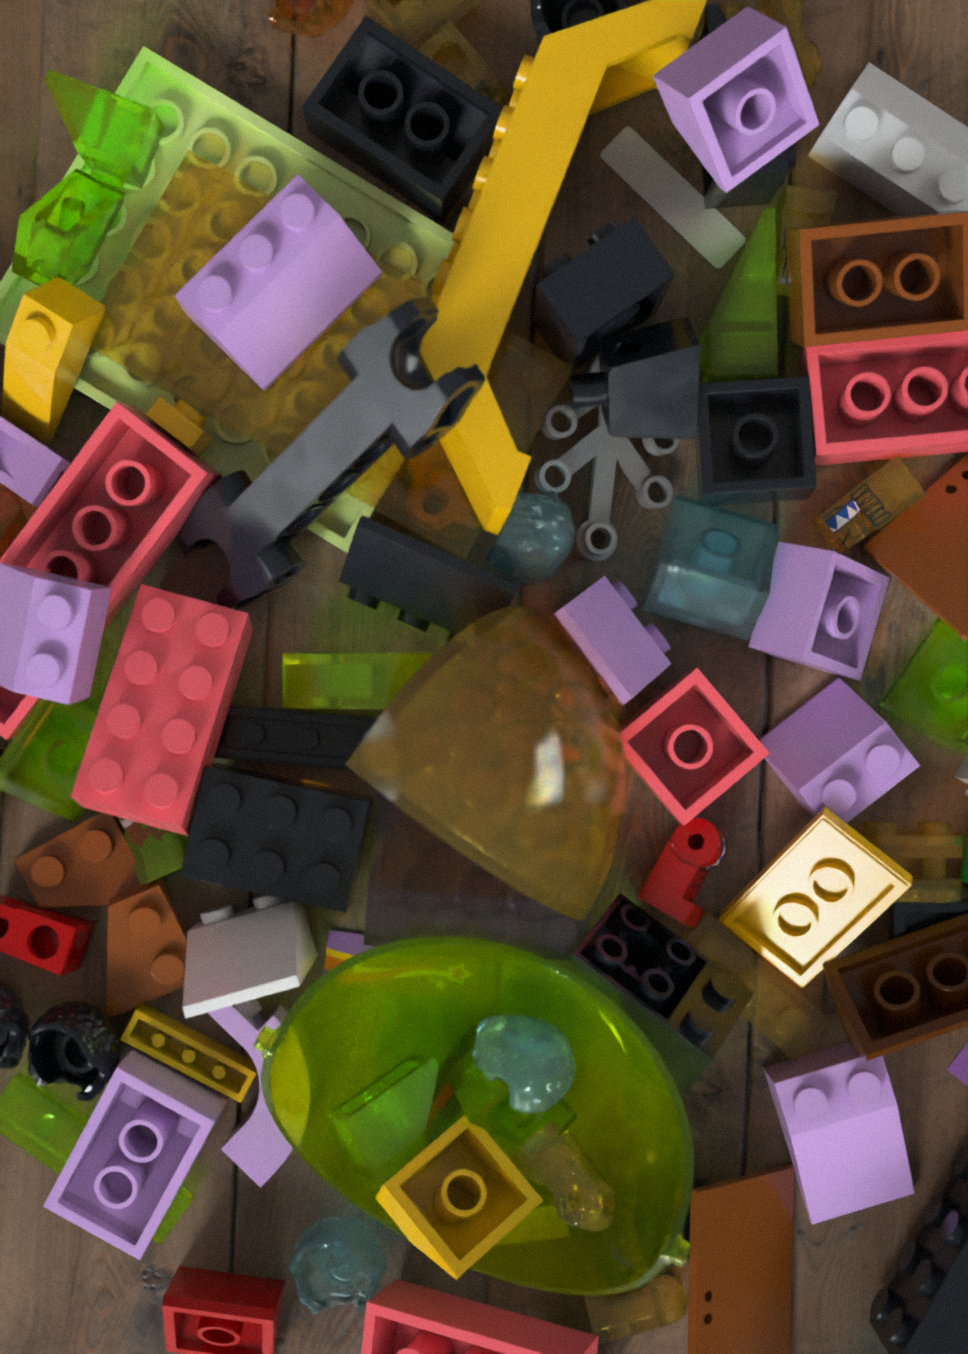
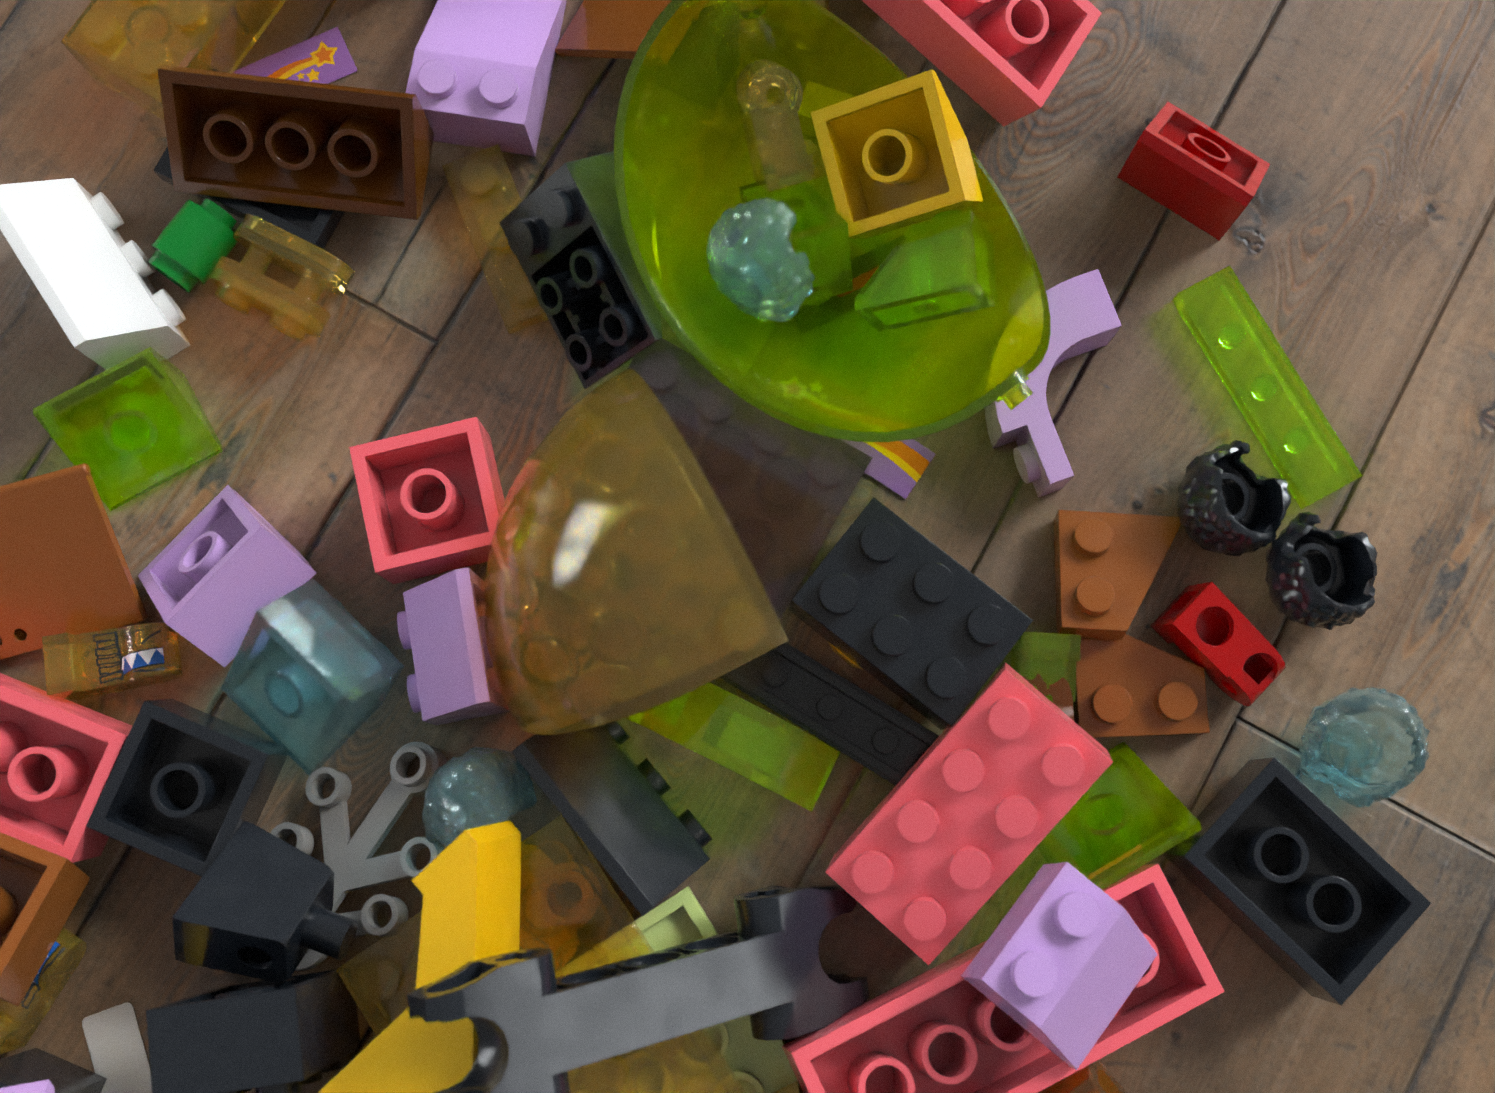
camera: 150 degrees left, 10 degrees down
lavender slope [43,1048,230,1260] -> none
yellow piece [120,1004,258,1103] -> none
white slope [182,894,318,1018] -> none
clear light blue hair [288,1216,387,1314] -> none
red leg [637,818,728,929] -> none
clear neon green slope [696,208,777,383] -> none
tile [718,807,913,988] -> none
lavender slope [758,678,920,823] -> none

